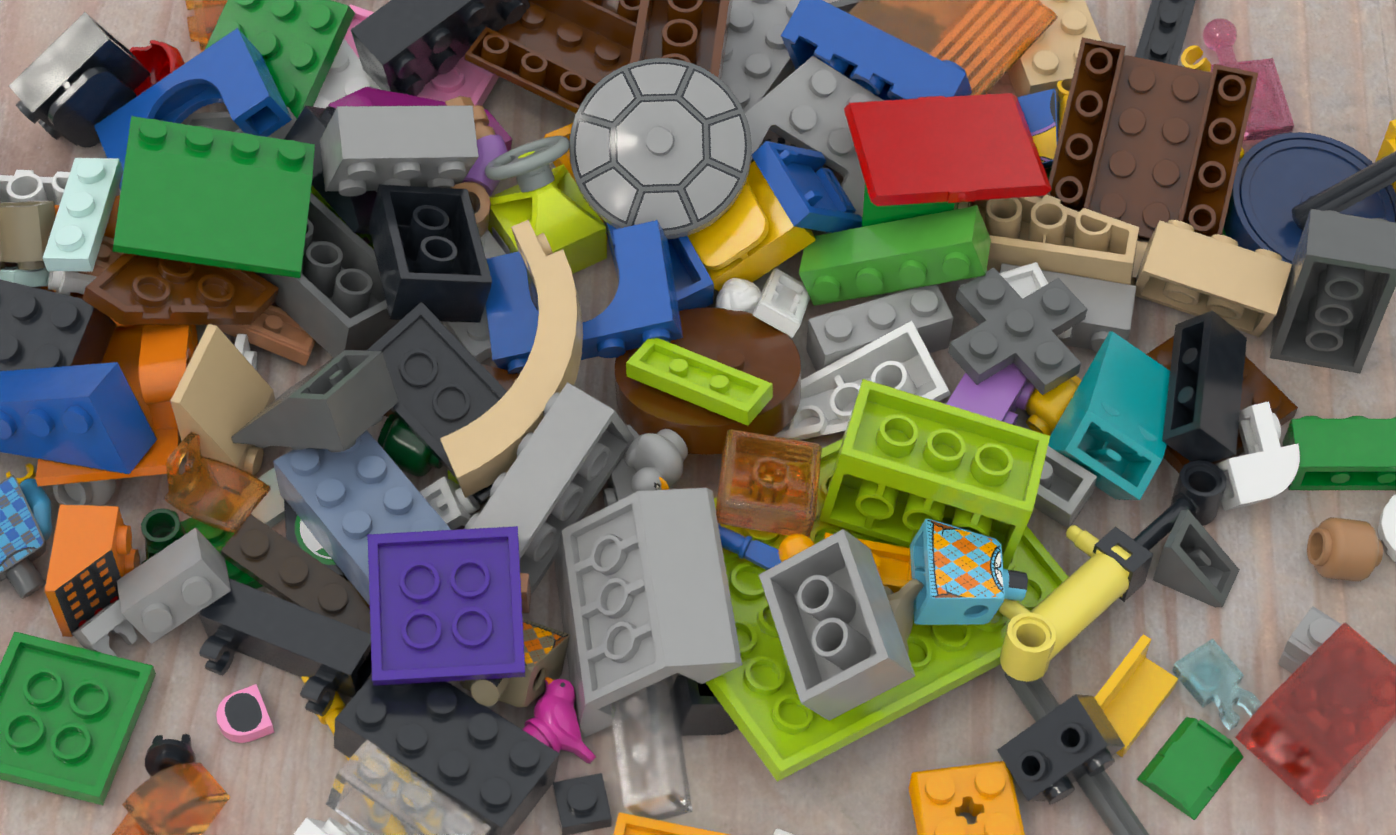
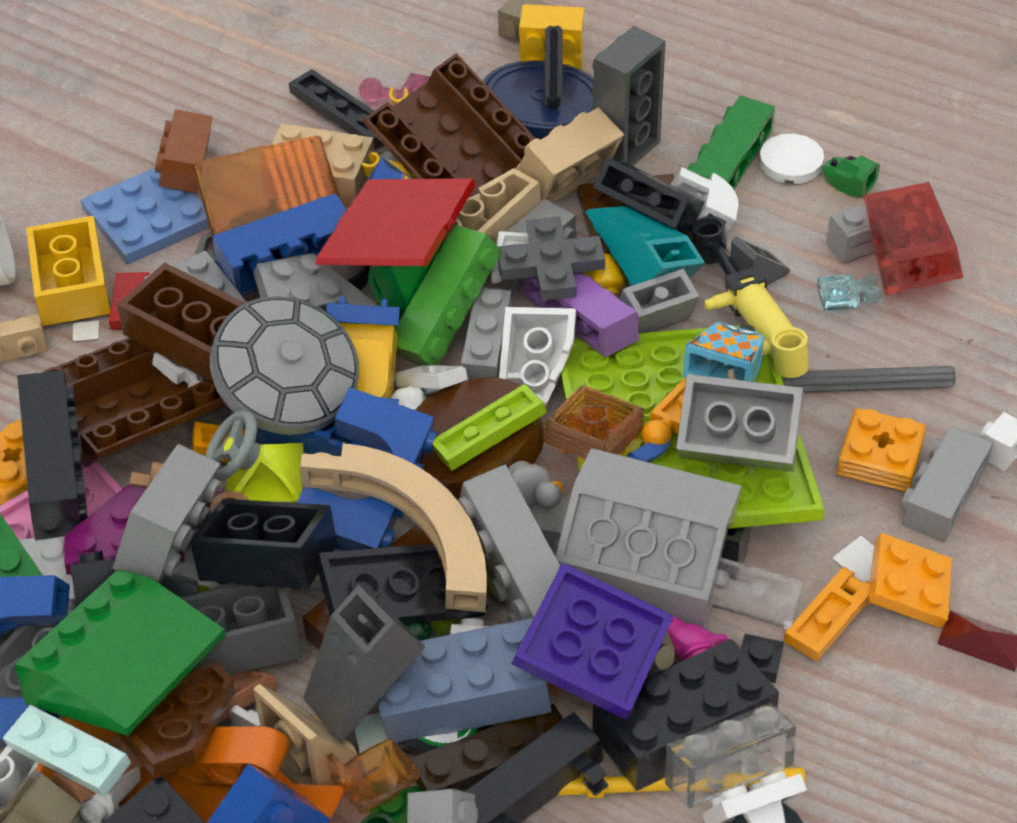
camera: 60 degrees left, 10 degrees down
lime brick [819,379,1050,569] -> none
black brick [997,694,1125,804] -> none
yellow panel [1094,634,1178,757] -> none
green piece [1137,717,1244,821] -> none
medium nougat head [1307,517,1383,582] -> none

